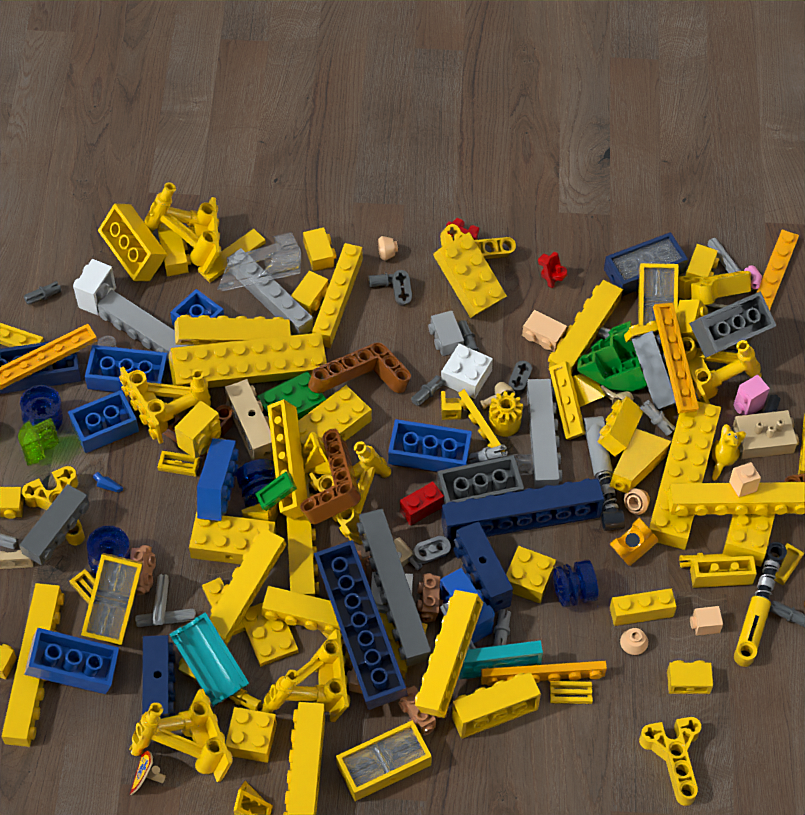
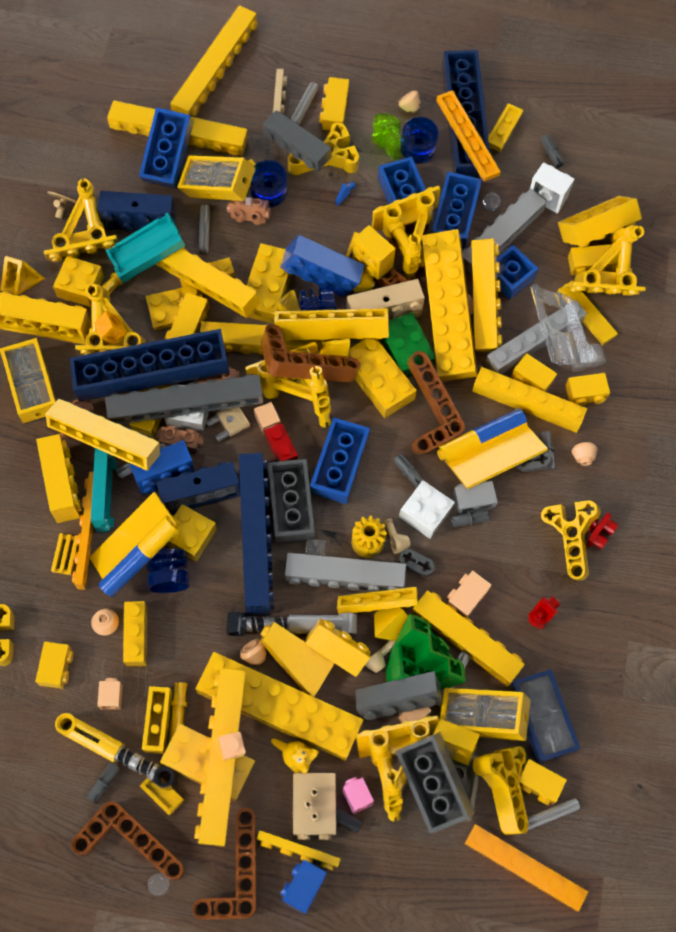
camera: 95 degrees right, 10 degrees up
light grey axle [153,574,169,625] -> none
green tile [256,471,297,511] -> none
light grey plate [412,536,451,564] -> none
yellow brick [433,233,507,318] -> none
yellow panel [441,391,462,420] -> none
yellow plate [458,389,505,458] -> none
light grey pin [469,444,508,464] -> none
light grey pin [493,609,511,646] -> none
light orange piece [610,517,659,566] -> none
yellow plate [624,320,659,342] -> none
light grey pin [640,400,675,436] -> none
light orange plate [653,303,699,413] -> none
bright pink arm [744,265,762,289] -> none
none -> yellow door [89,492,180,597]
none -> light orange brick [94,311,126,345]
none -> light nougat brick [254,402,281,435]
none -> yellow door [437,408,548,489]

